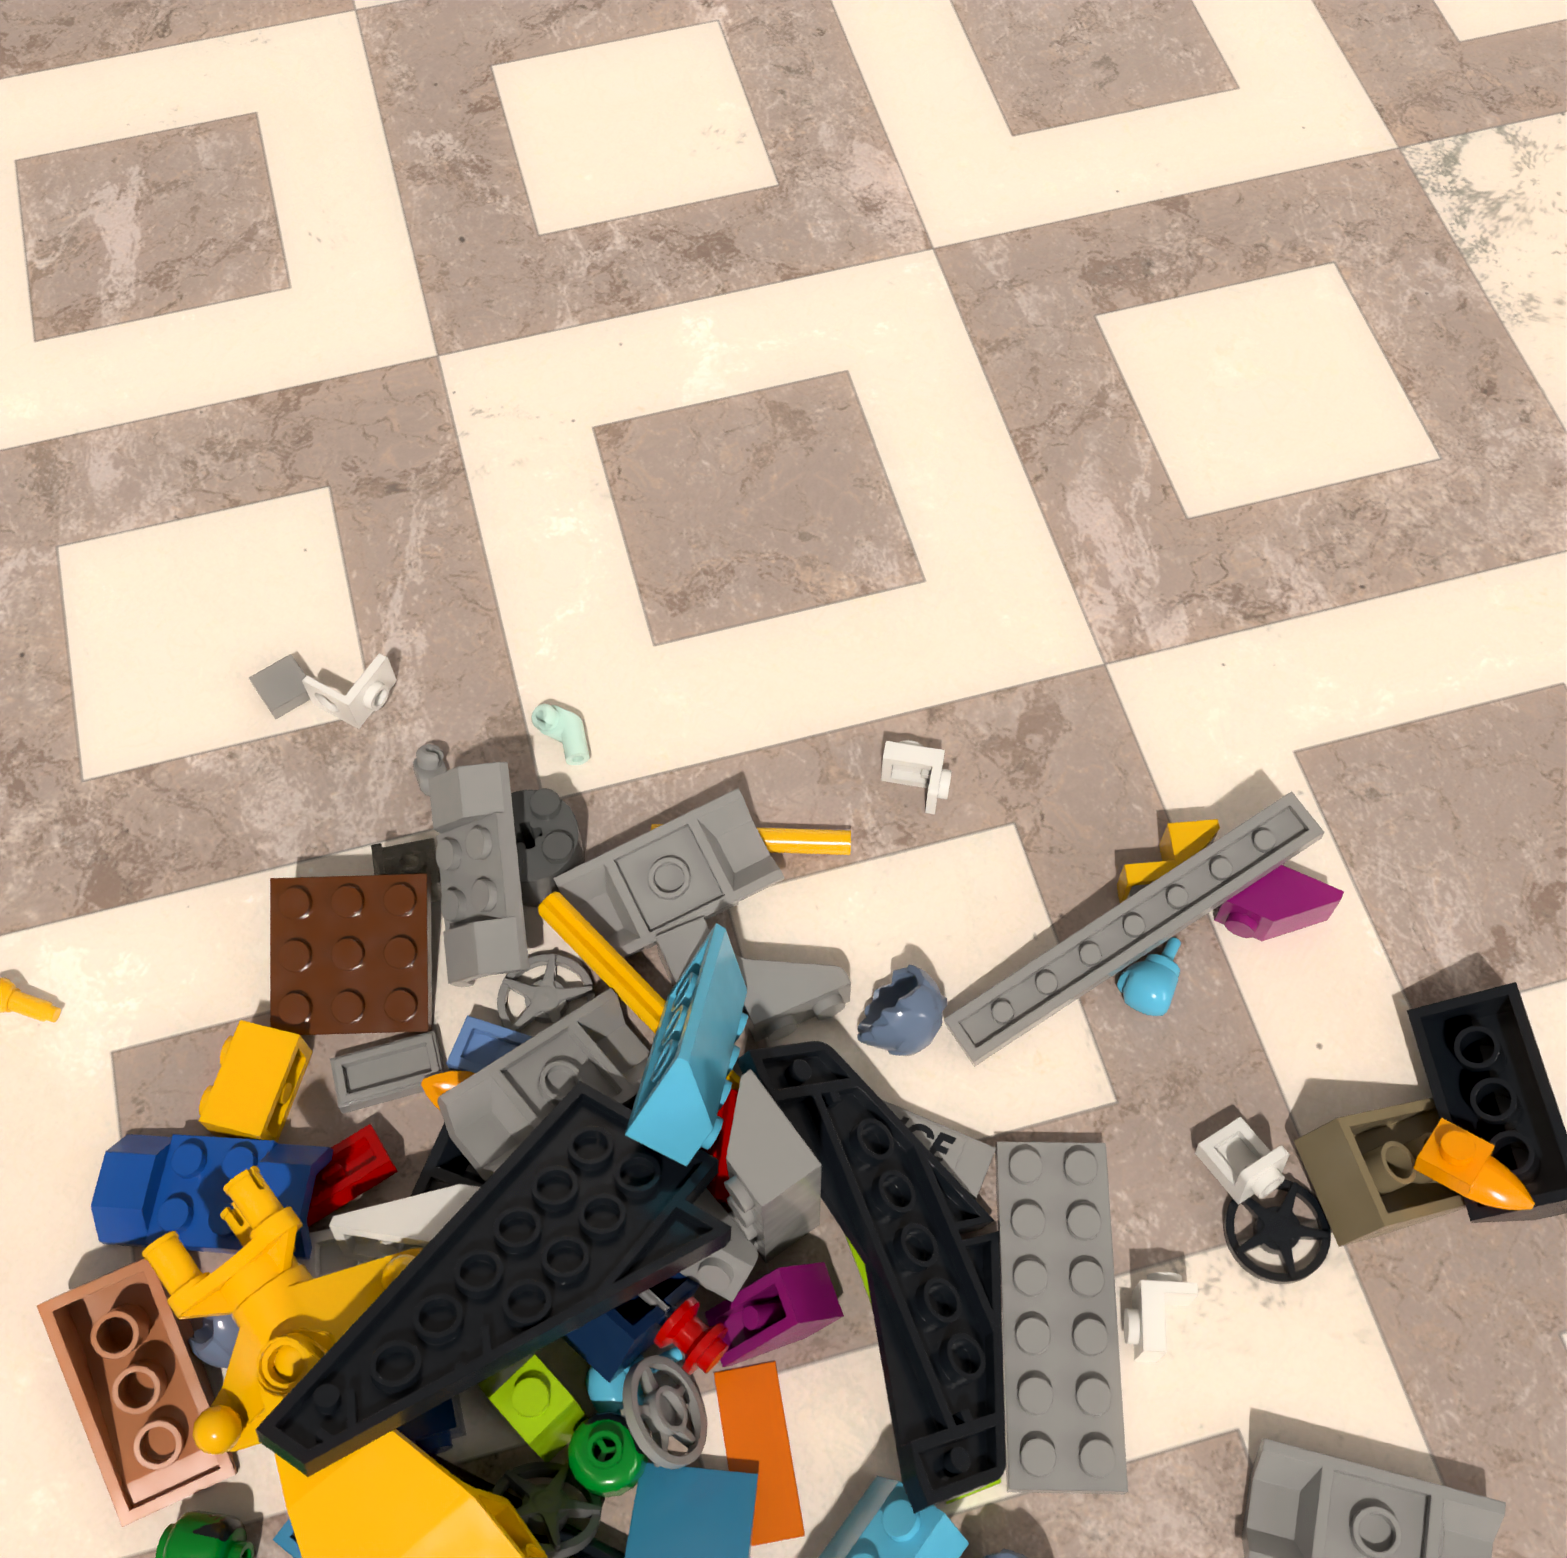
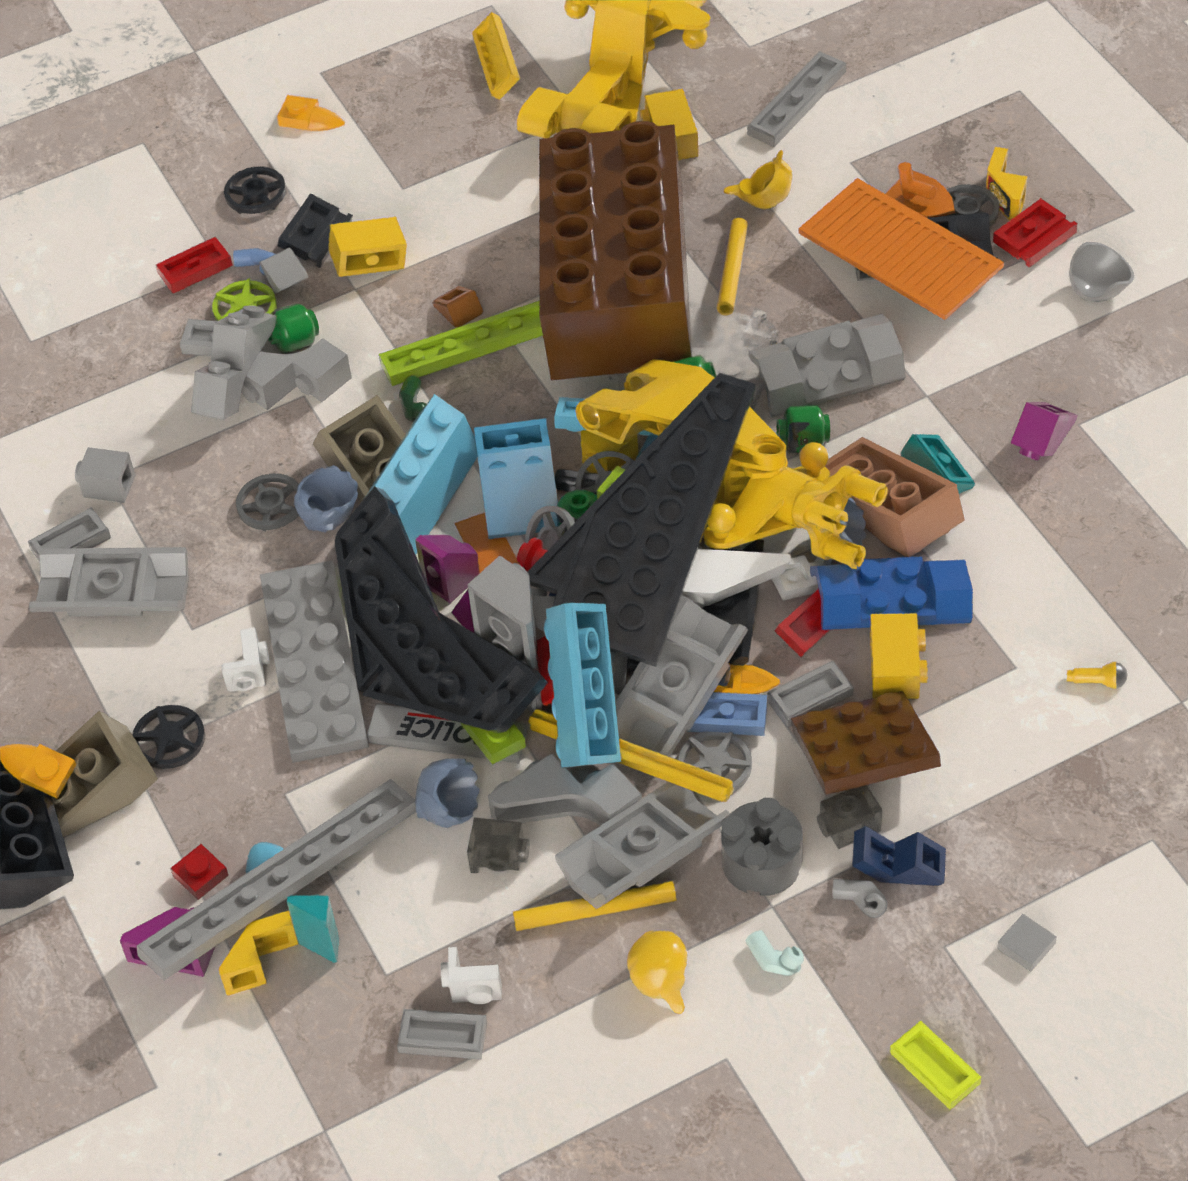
camera: 170 degrees right, 10 degrees down
white bracket [302,653,397,729] -> none
light grey piece [429,762,530,987] -> none
white bracket [1195,1117,1290,1205] -> none
none -> red plate [170,844,229,900]
none -> teal slope [287,895,340,962]
none -> light grey tile [397,1009,487,1060]
none -> magenta slope [415,535,480,604]
none -> clear smoke brick [467,817,530,873]
none -> yellow hair [627,930,687,1014]
none -> dark blue slope [852,826,946,886]
none -> neon yellow tile [890,1020,981,1110]
none -> teal slope [900,434,975,494]

